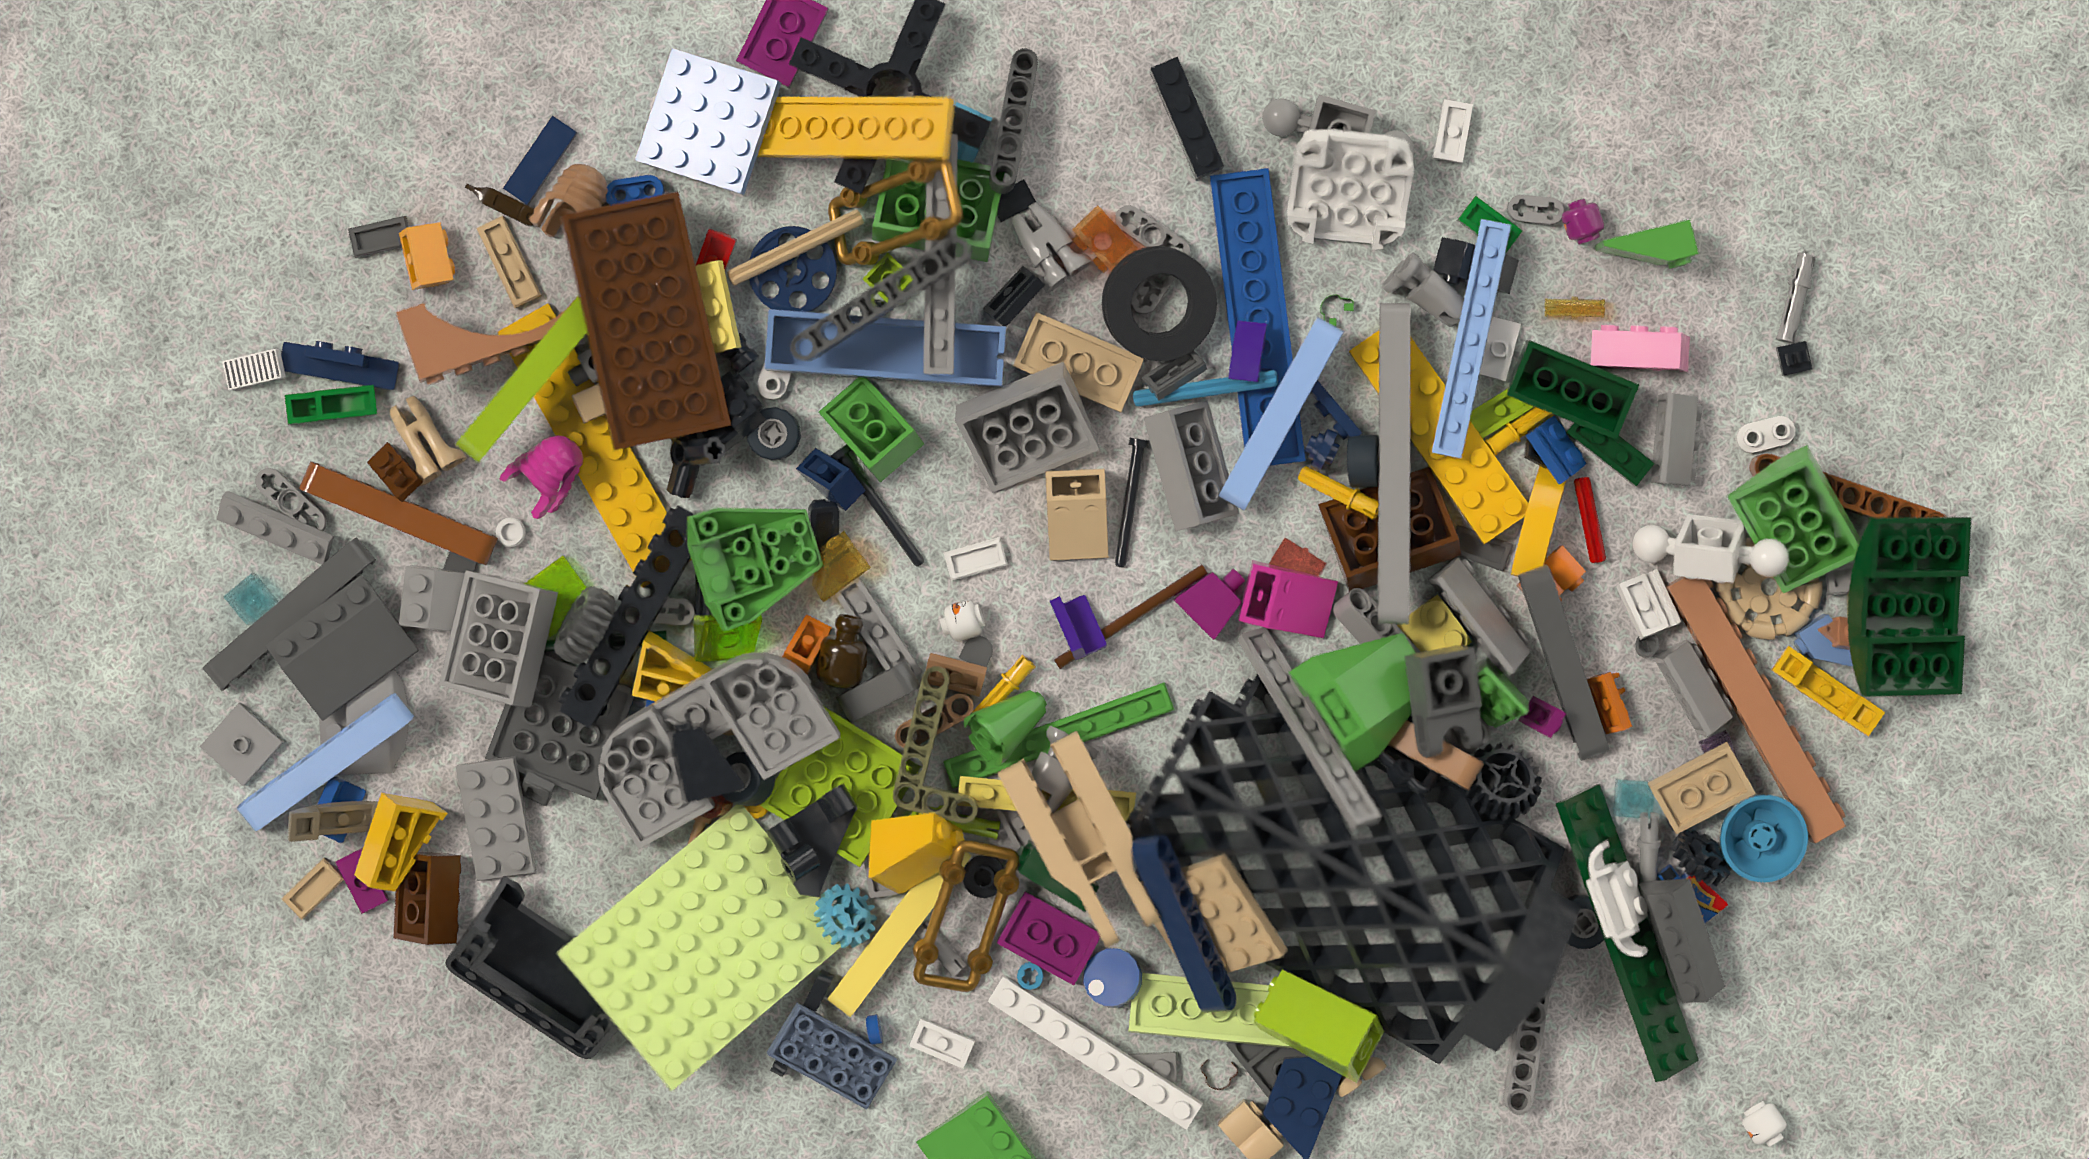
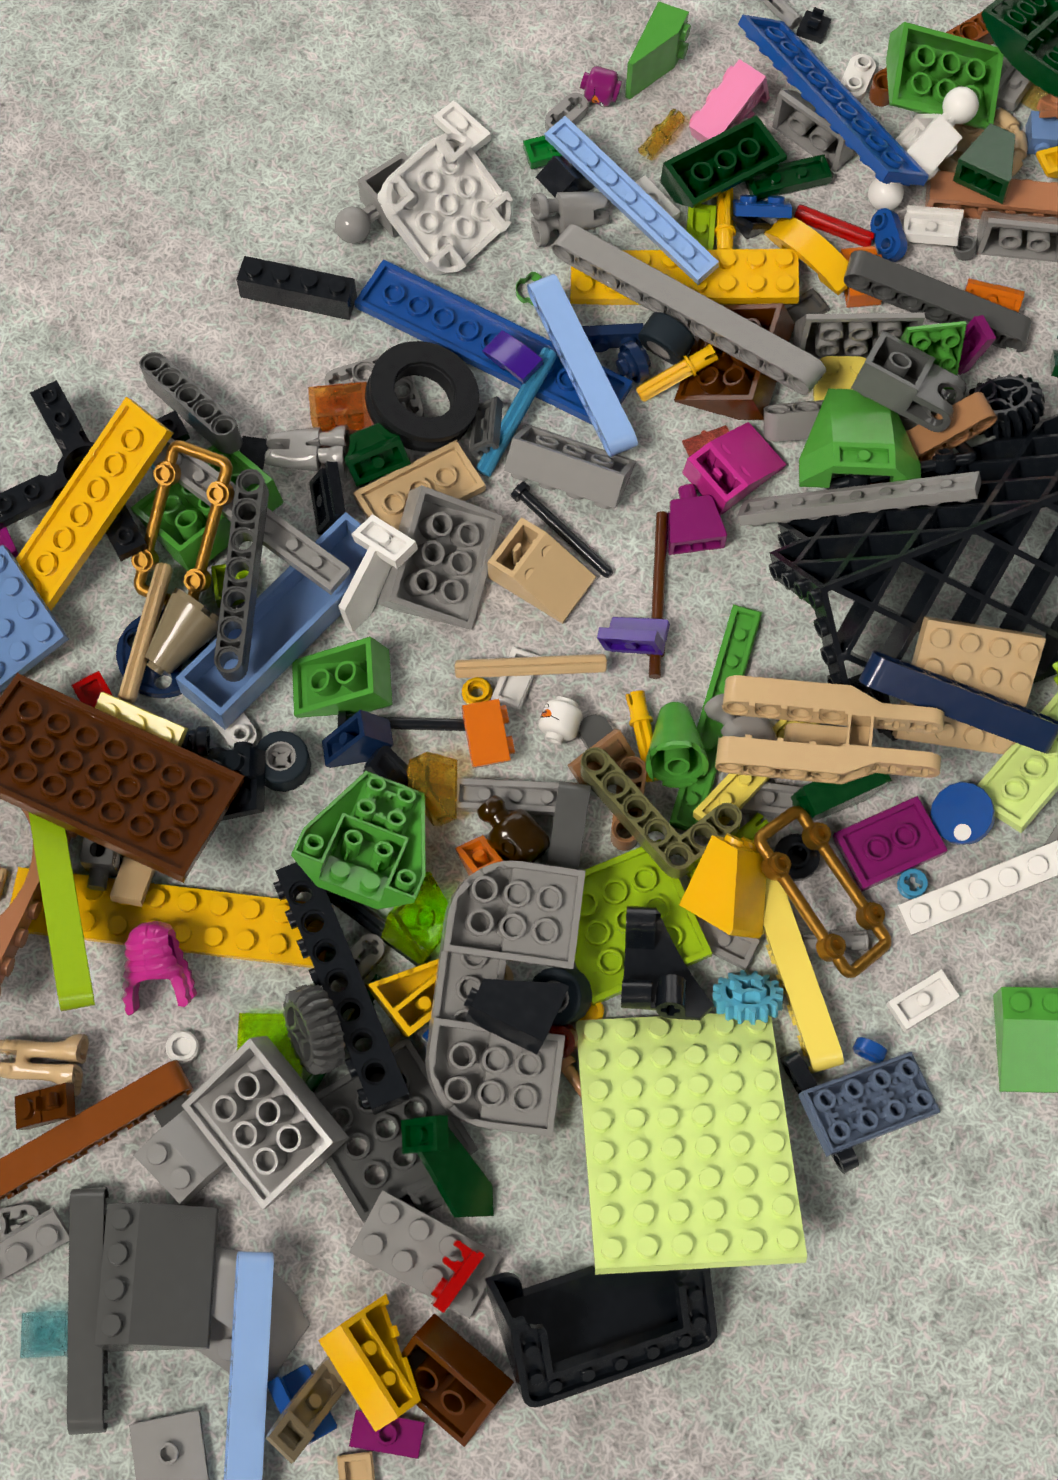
camera: 60 degrees left, 20 degrees down
black piece [666,433,725,498] -> none
none -> dark tan cone [145,588,219,676]
none -> white piece [338,514,418,632]
none -> dark green slope [345,423,411,486]
none -> dark green piece [401,1115,494,1218]
none -> red plate [431,1240,485,1313]
none -> tan axle [455,654,607,678]
none -> orange brick [461,699,515,768]
none -> yellow plate [462,677,492,704]
none -> blue plate [738,14,929,186]
none -> blue plate [870,208,907,262]
none -> dark green slope [953,123,1015,204]

